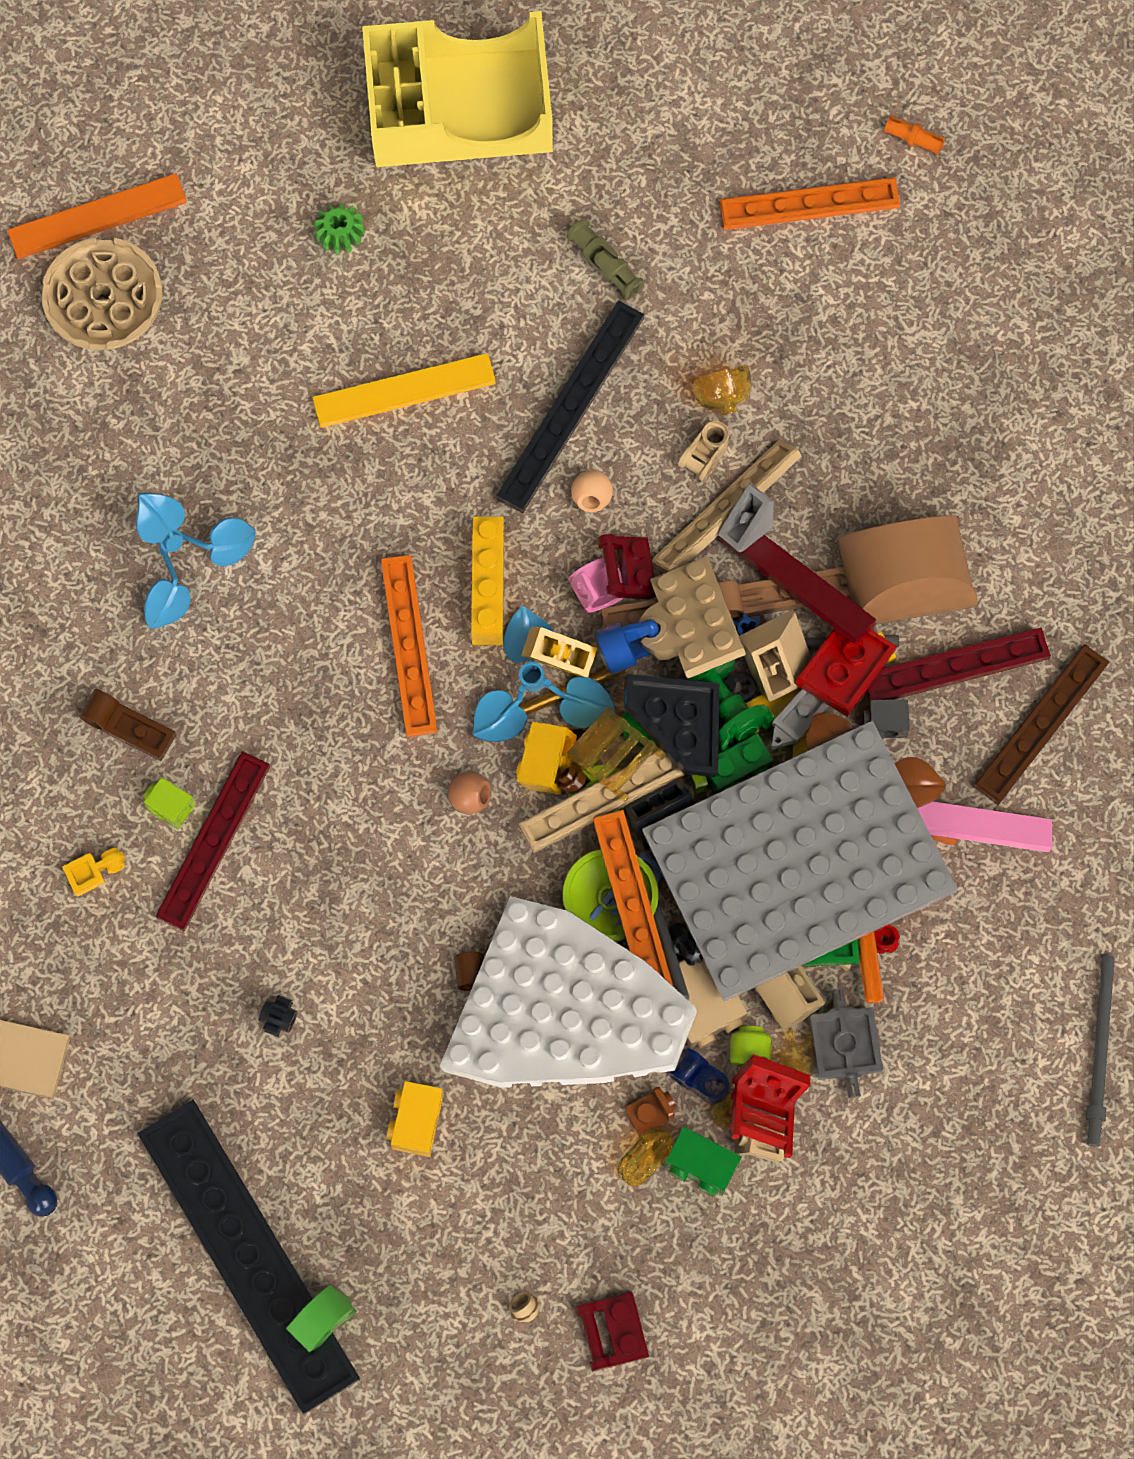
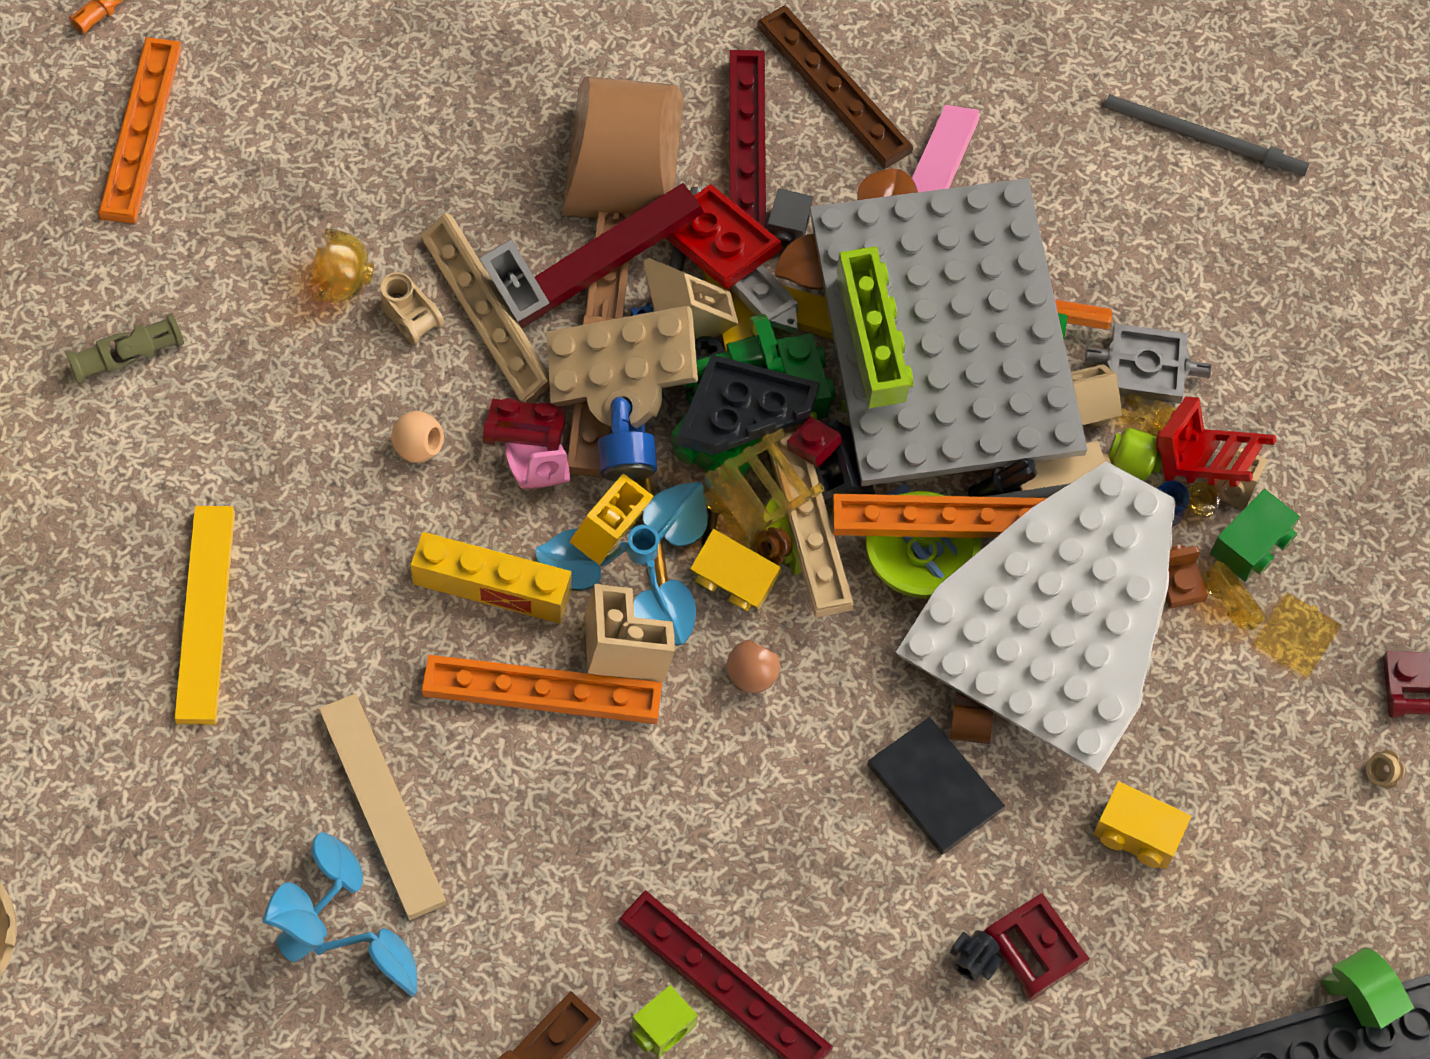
camera: 80 degrees left, 10 degrees down
black plate [496,300,644,514] -> none
none -> tan tile [319,693,447,921]
none -> tan brick [584,584,675,682]
none -> dark red plate [787,417,842,468]
none -> lime brick [837,246,914,409]
none -> black tile [867,717,1005,855]
none -> dark red plate [983,893,1090,1001]
none -> clear yellow piece [1253,592,1342,678]

